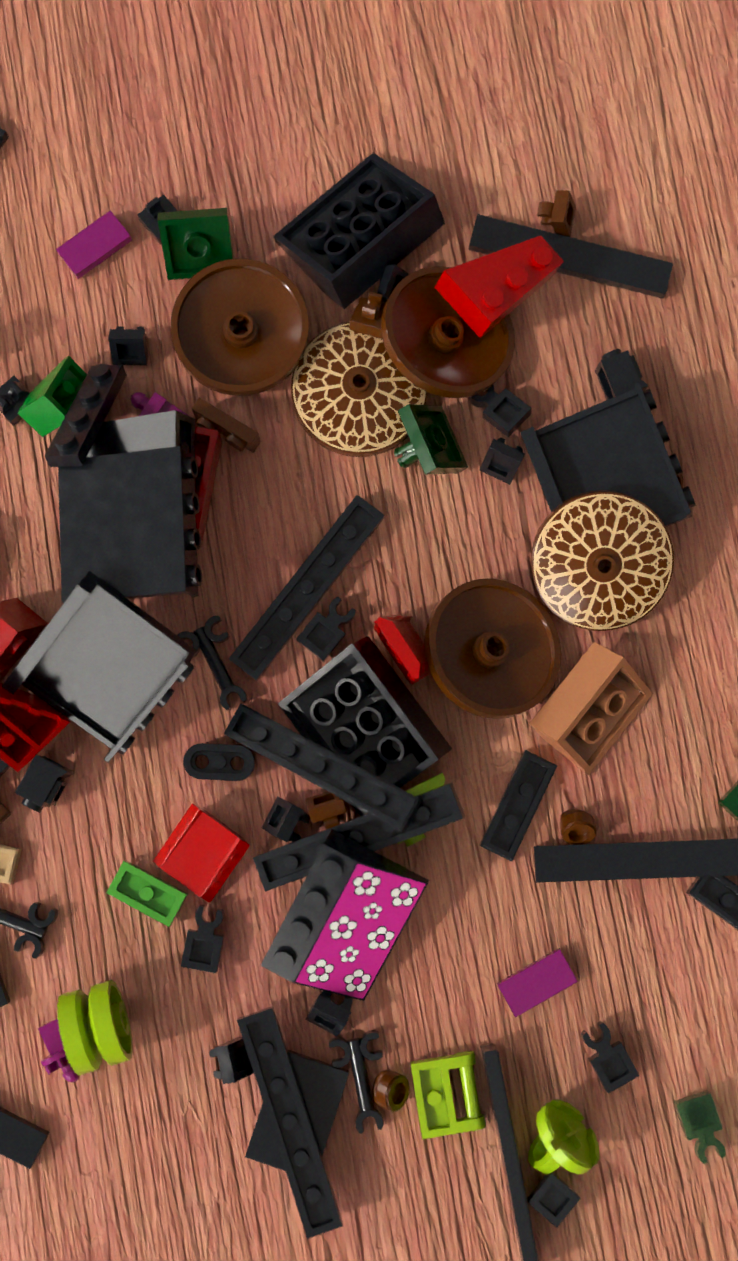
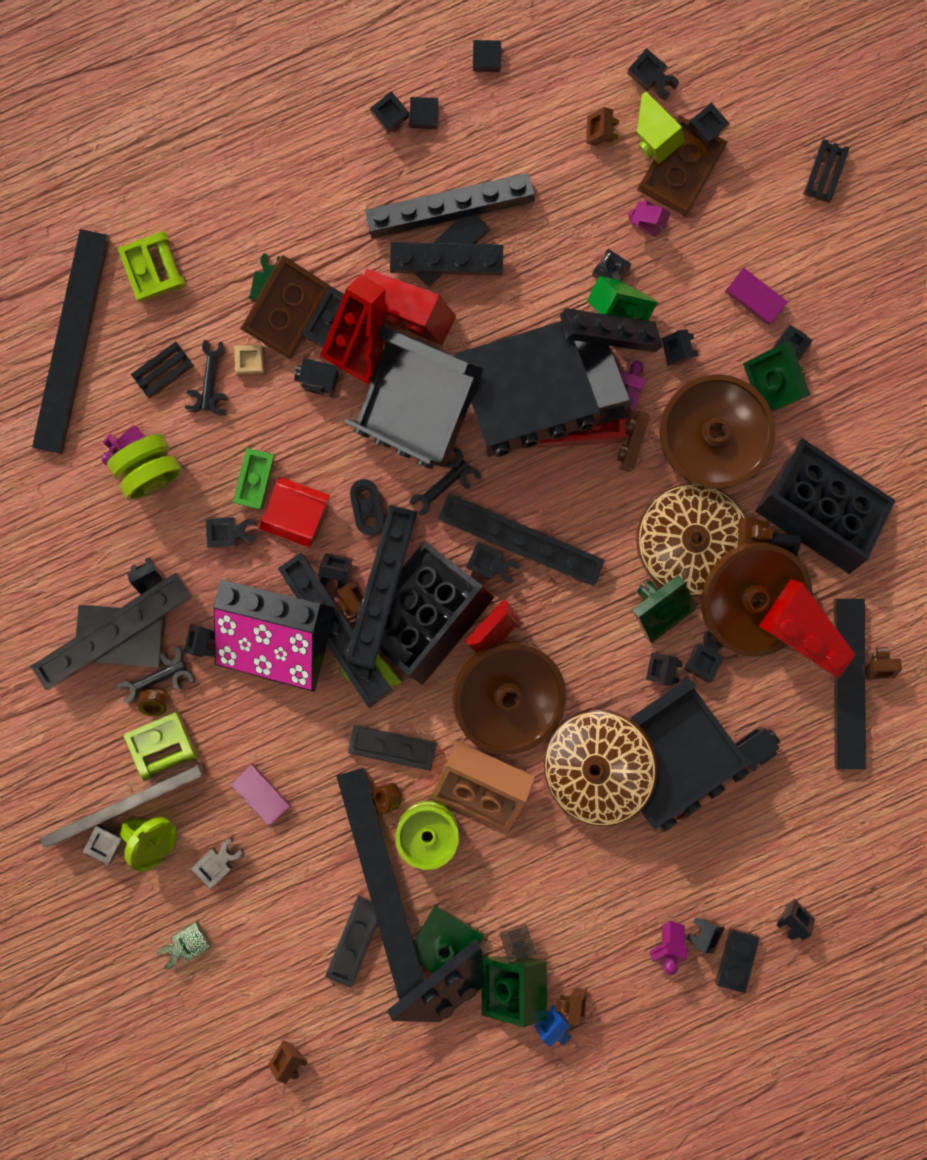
camera: 80 degrees right, 5 degrees up
none -> lime wheel [395,800,459,870]

